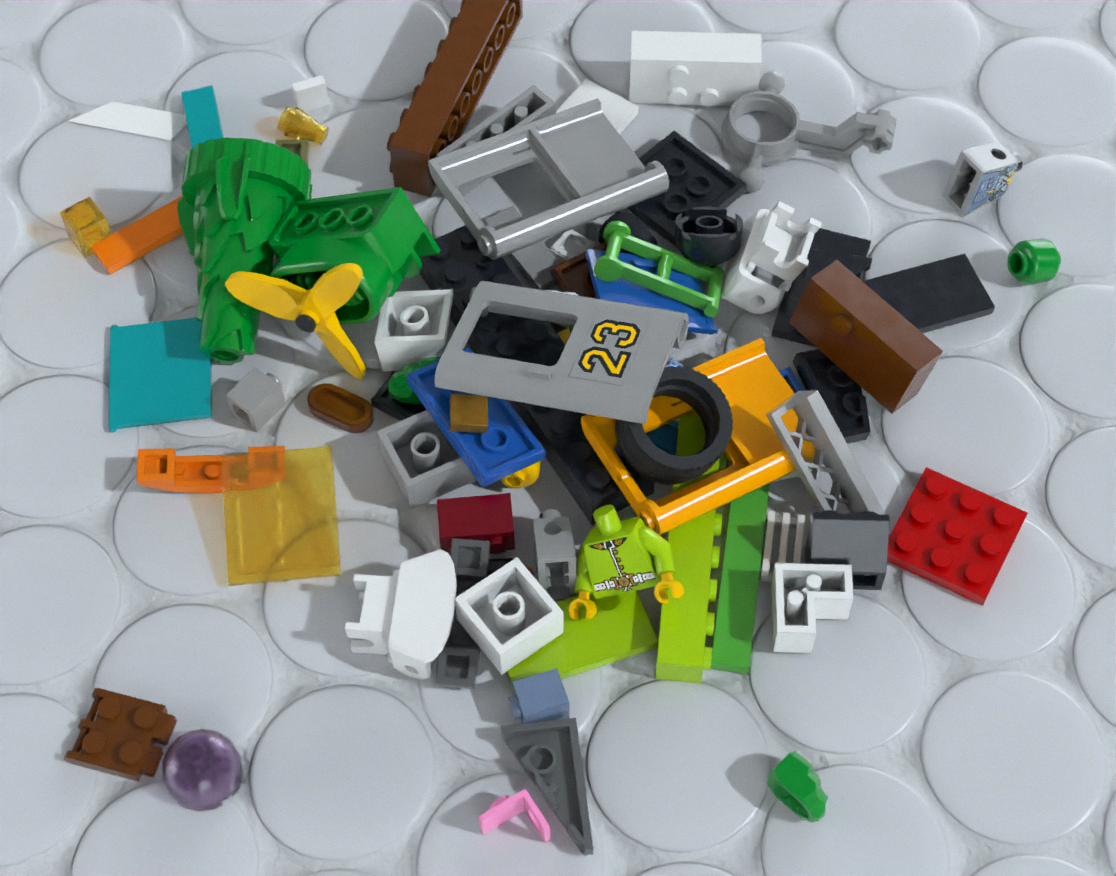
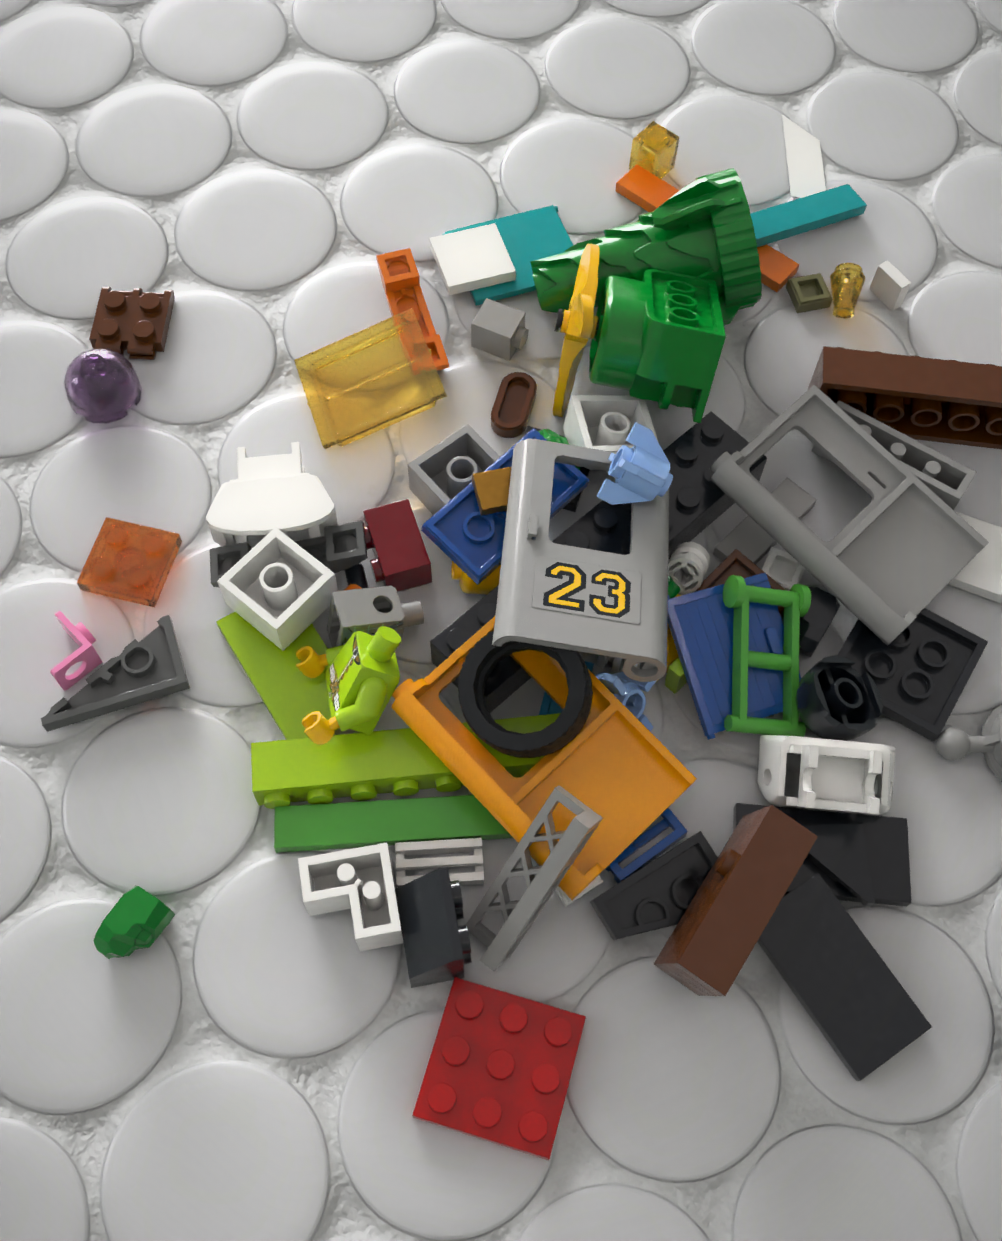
camera: 75 degrees right, 5 degrees up
sand blue brick [508,668,569,724] -> none
green head [1007,238,1061,284] -> none
none -> clear orange plate [77,517,182,608]
none -> white tile [429,223,516,295]
none -> light blue brick [596,422,673,505]

